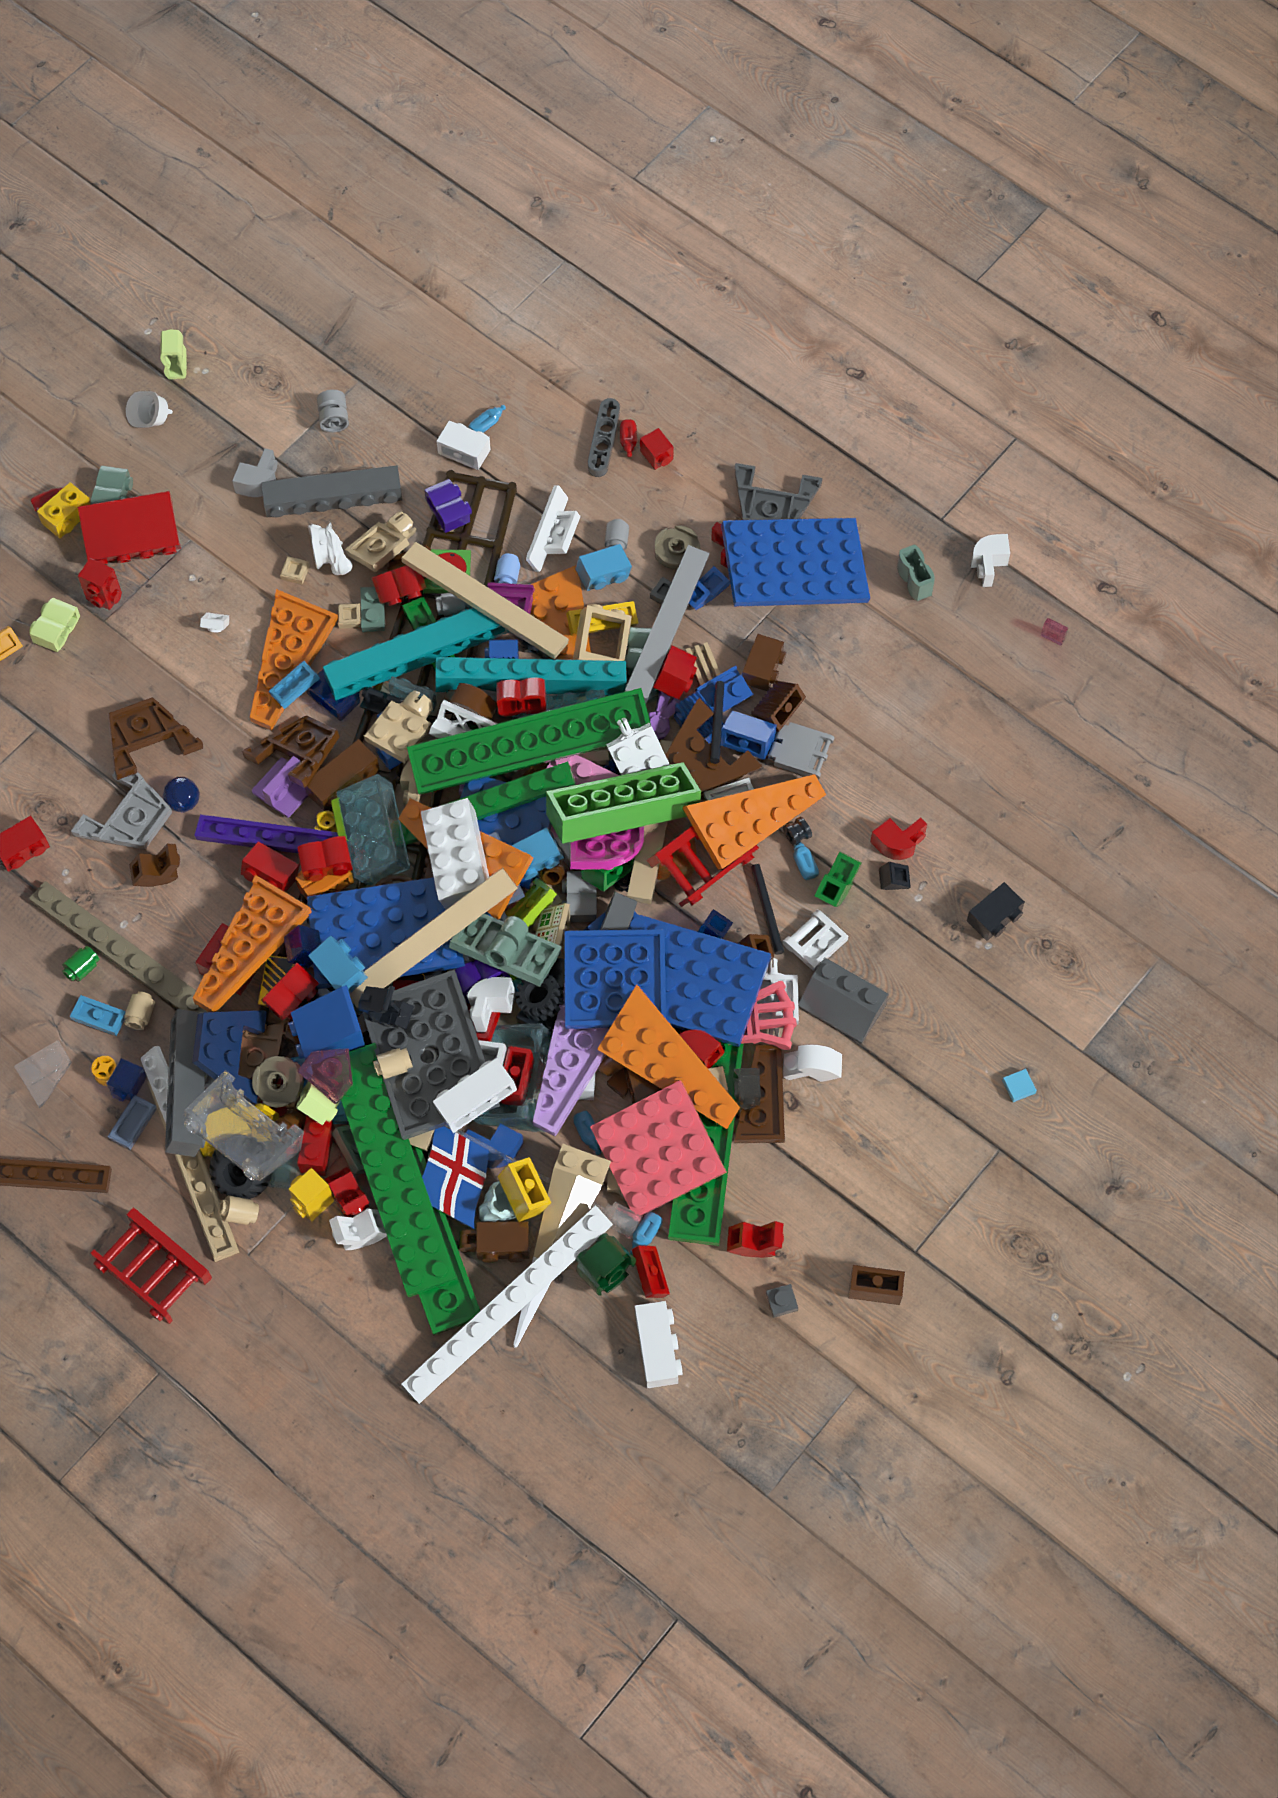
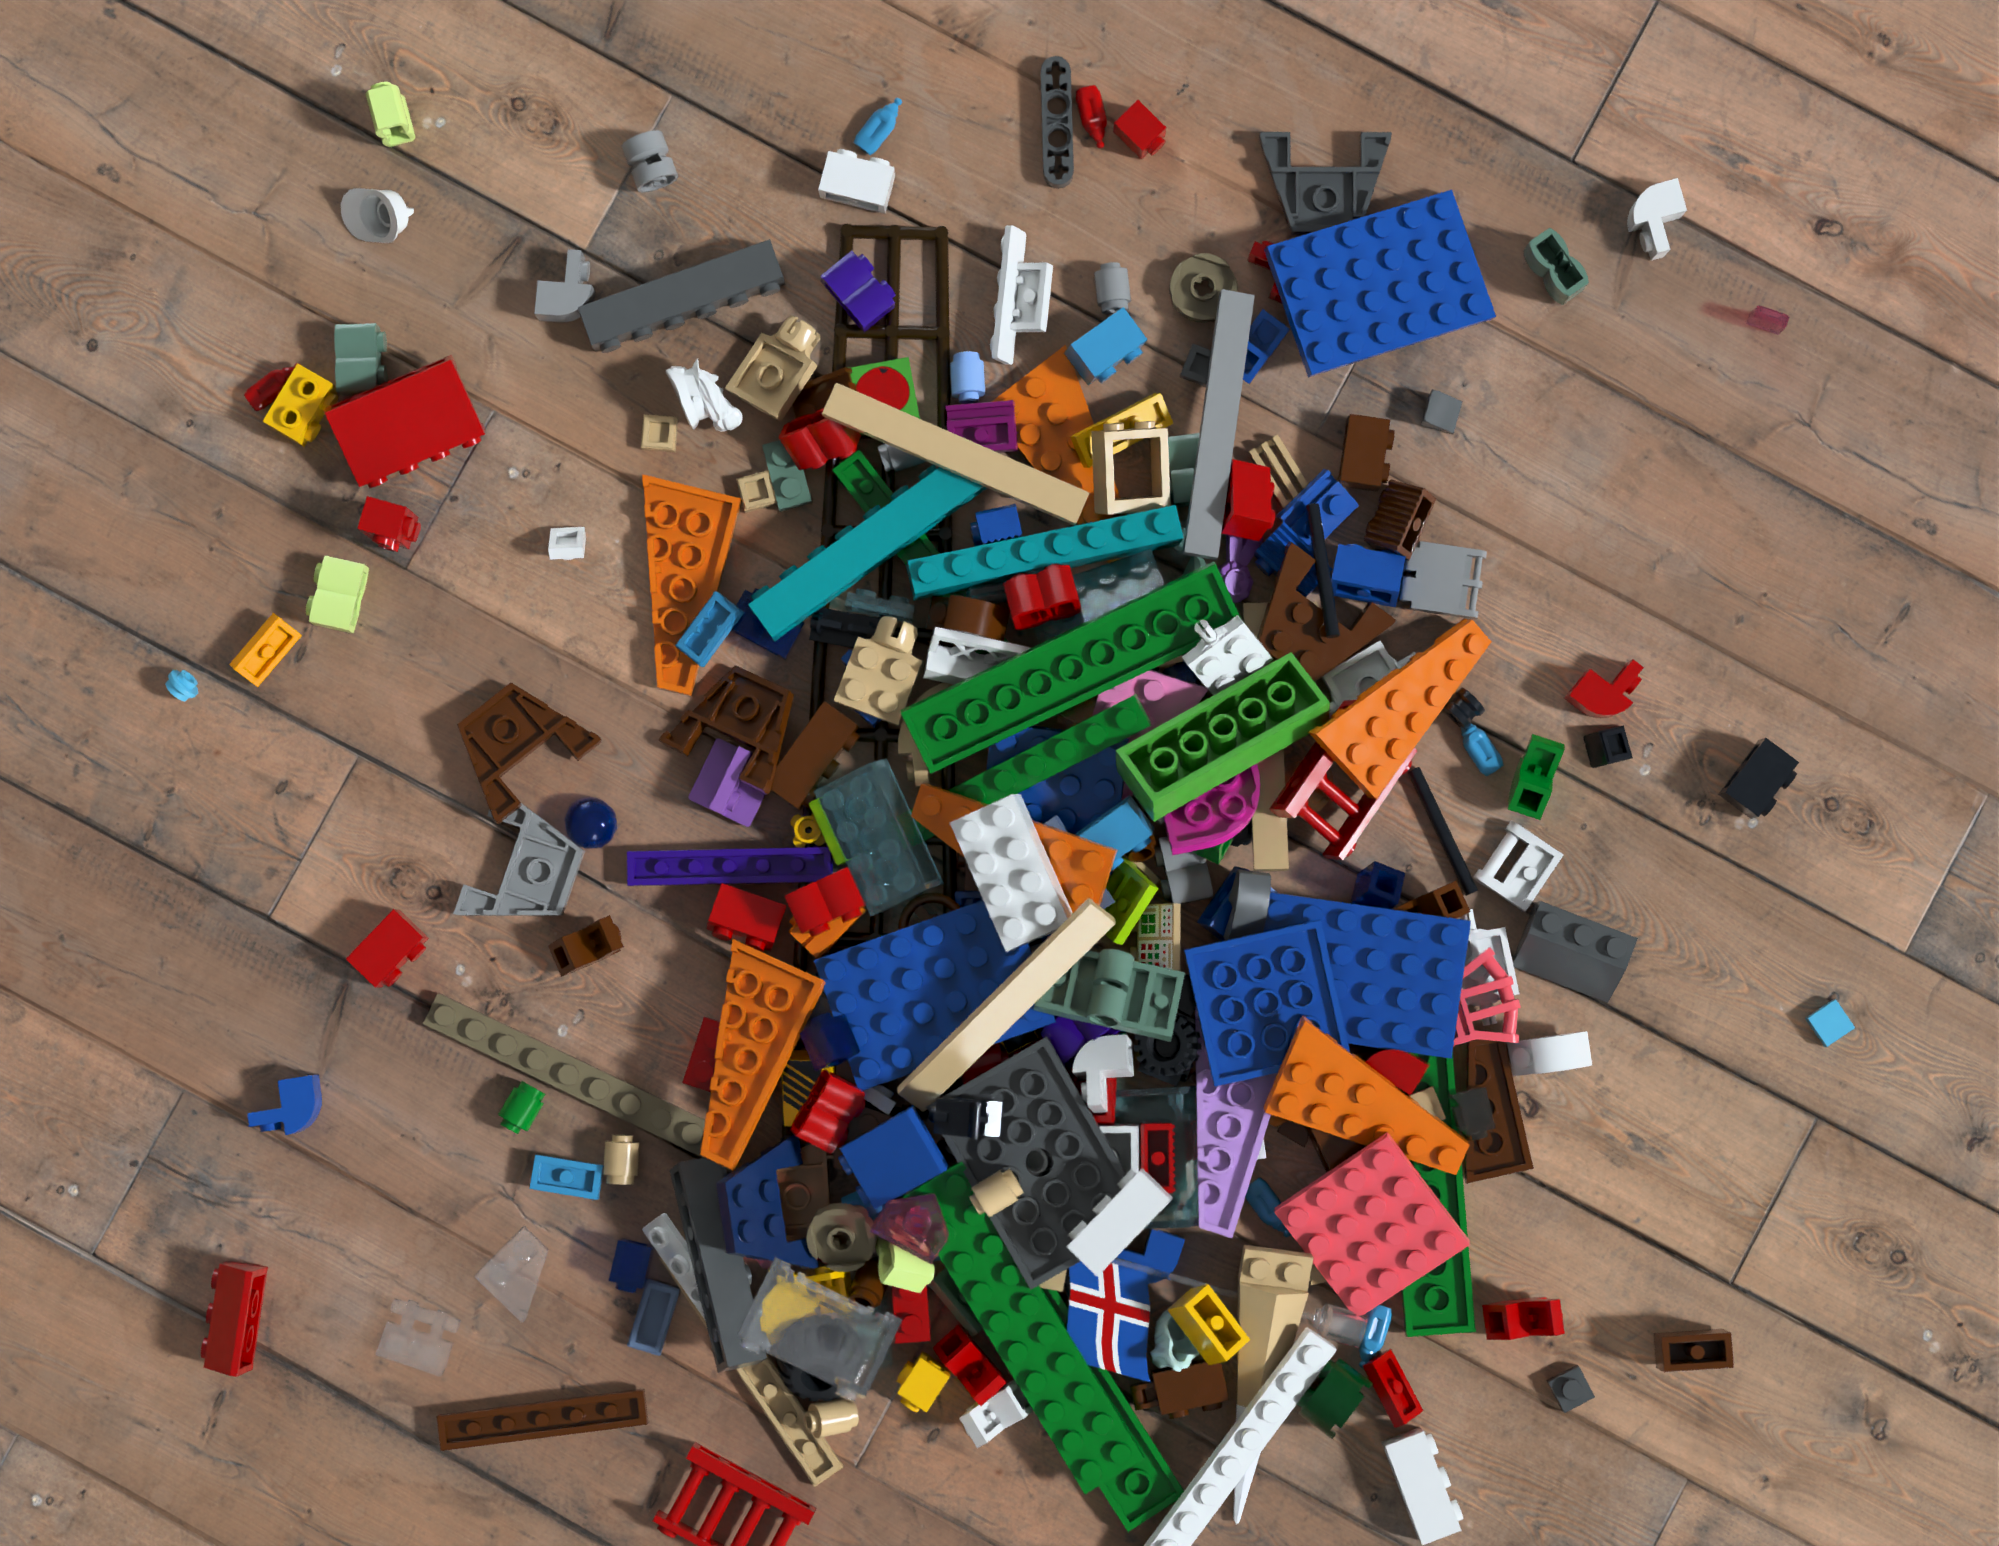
camera: 10 degrees left, 20 degrees up
light orange wheel [91,1056,120,1086] -> none
dark azure brick [308,936,368,994] -> none
none -> dark grey slope [1421,389,1463,434]

